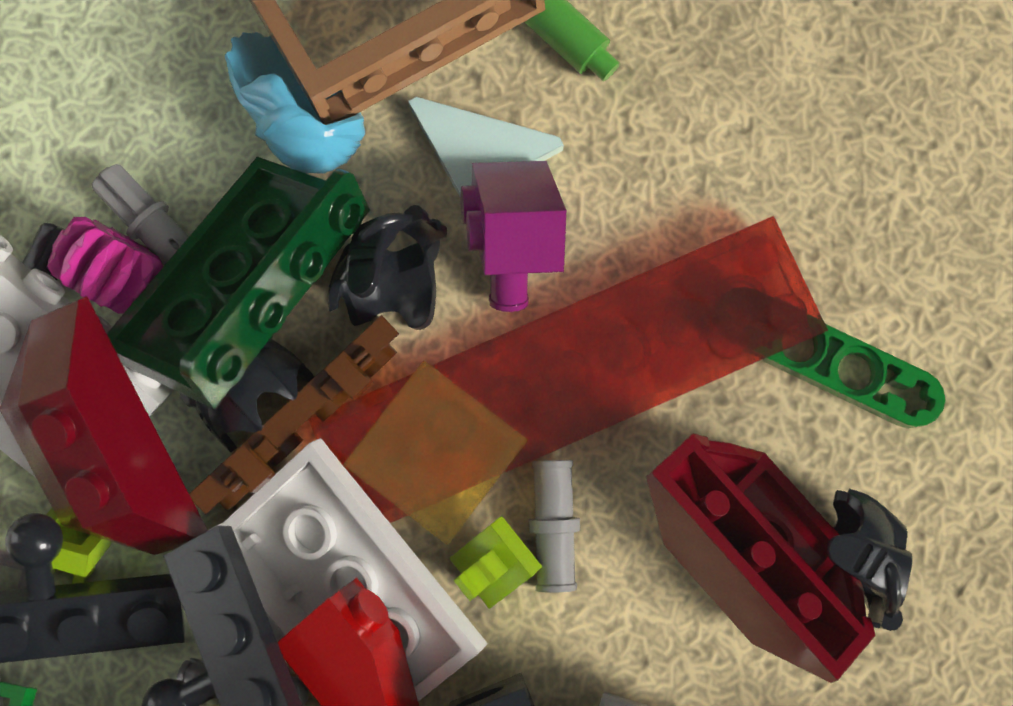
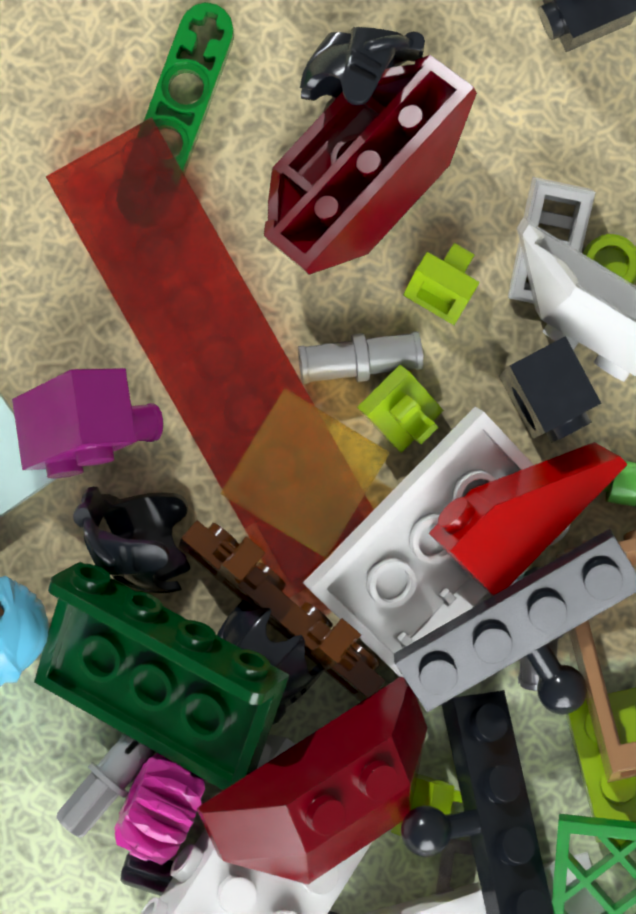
camera: 90 degrees left, 5 degrees up
none -> lime tile [403,243,480,326]

